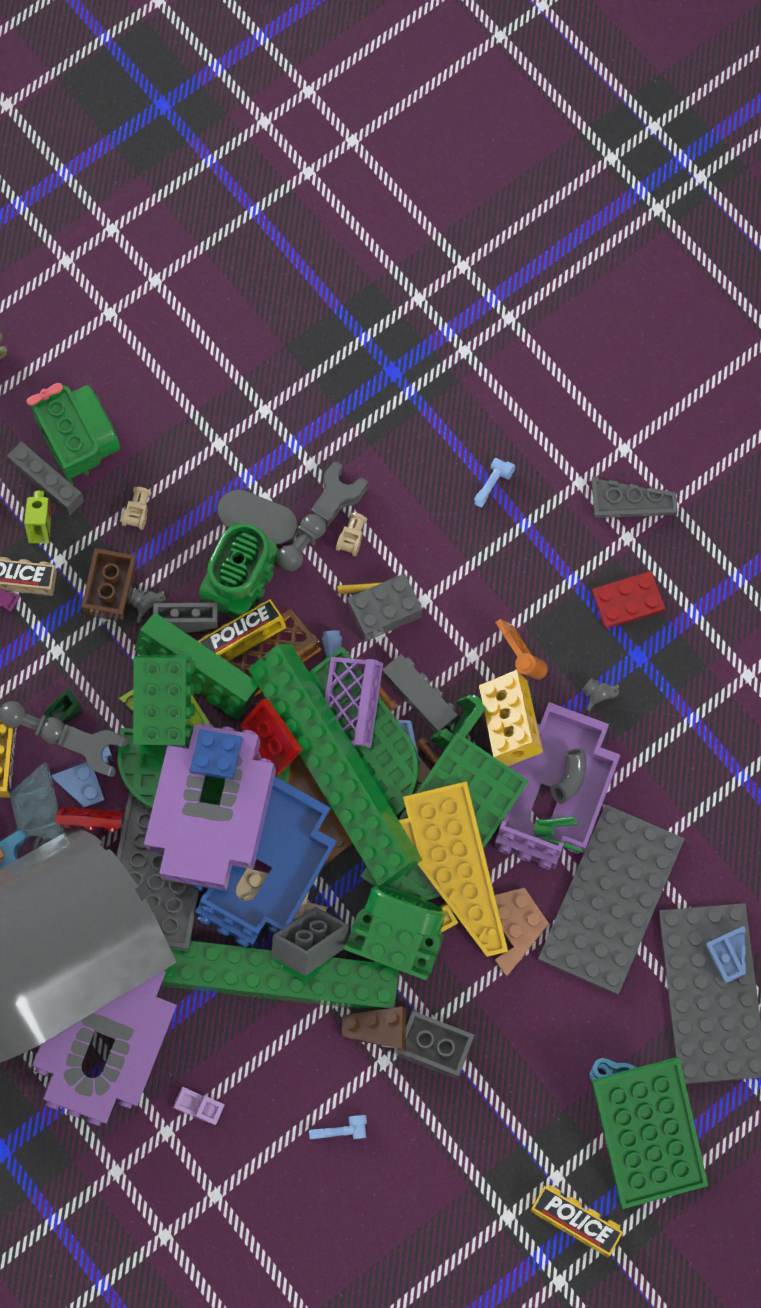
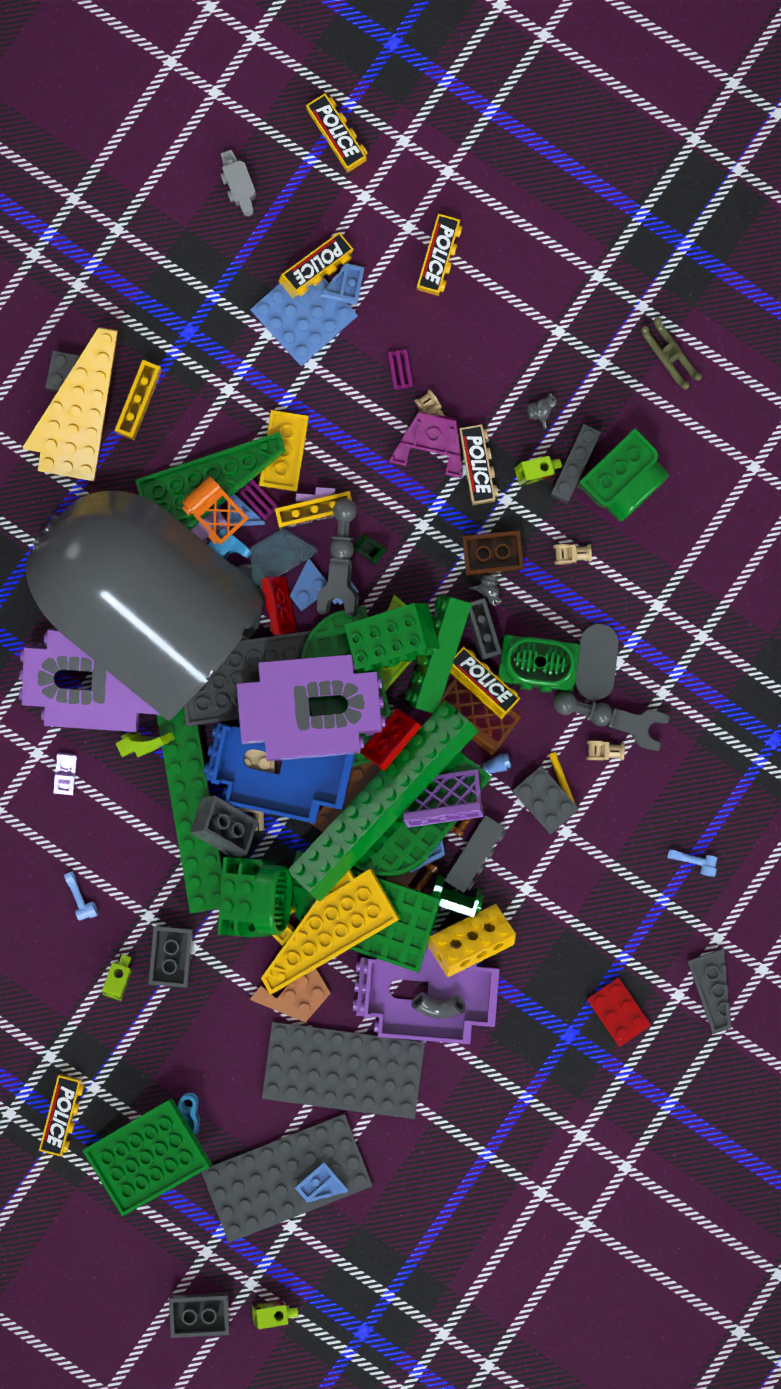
camera: 75 degrees right, 15 degrees up
coral piece [27,383,63,406] -> none
blue plate [190,729,243,780] -> none
reddish brown wing [342,1007,406,1052] -> none
orange piece [495,619,548,680] -> none
green plant [534,816,582,853] -> none
dark grey animal [581,678,619,712] -> none
none -> lime torso [102,954,131,1001]
none -> lime slope [115,732,175,757]

